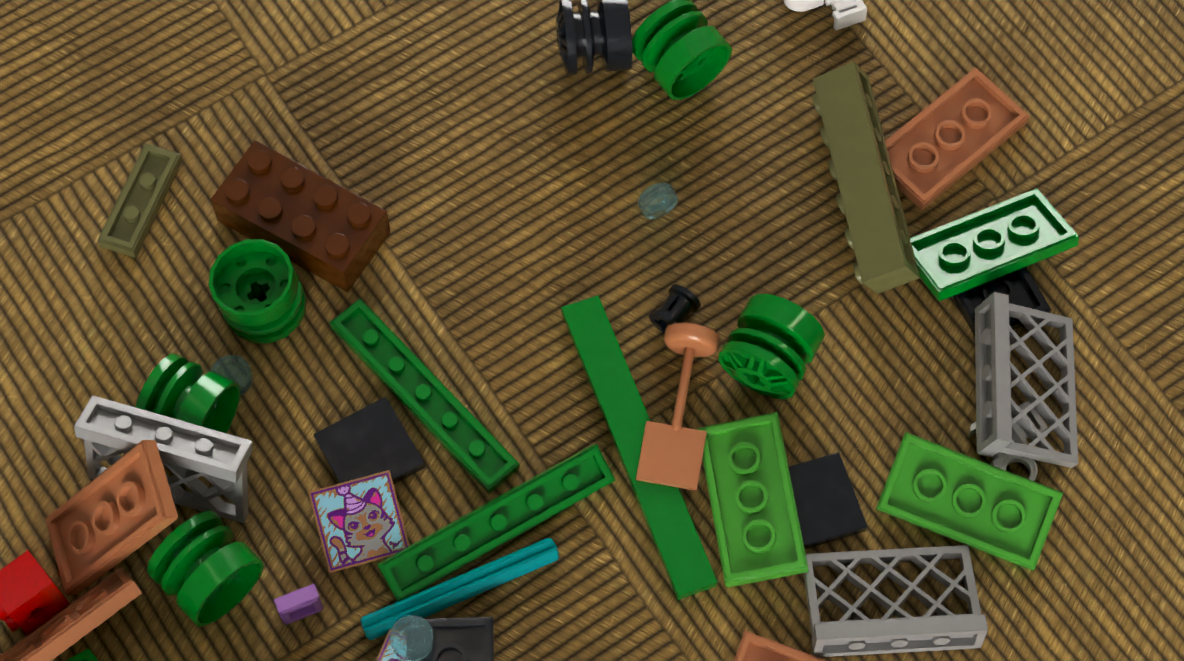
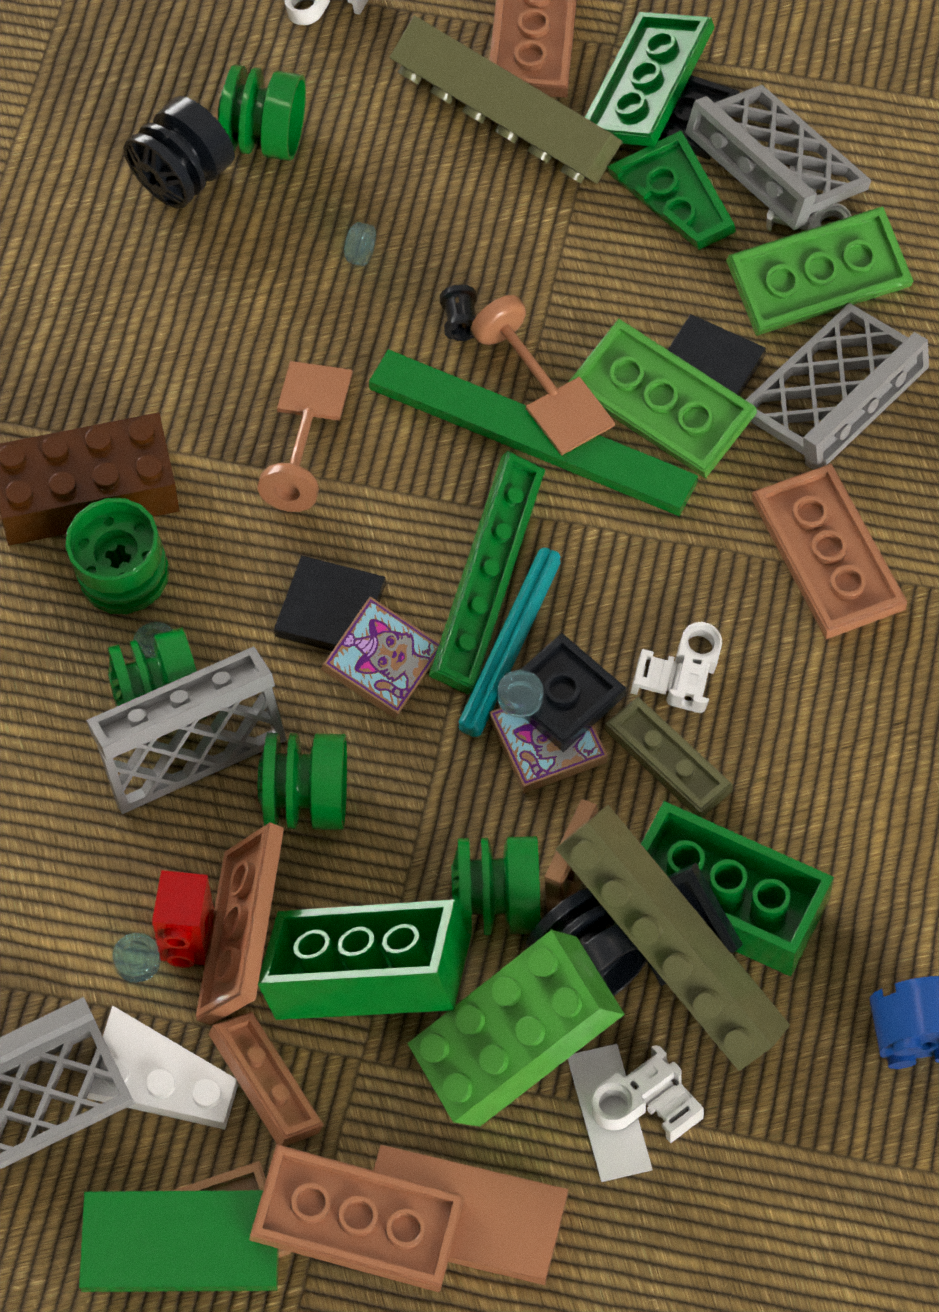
camera: 40 degrees left, 5 degrees down
nougat tile [45,440,179,595] -> none
medium lavender tile [274,584,324,625] -> none
green tile [329,298,520,494] -> none
green wheel [718,294,825,399] -> none
none -> nougat piece [257,361,353,512]
none -> green wing [607,131,736,250]

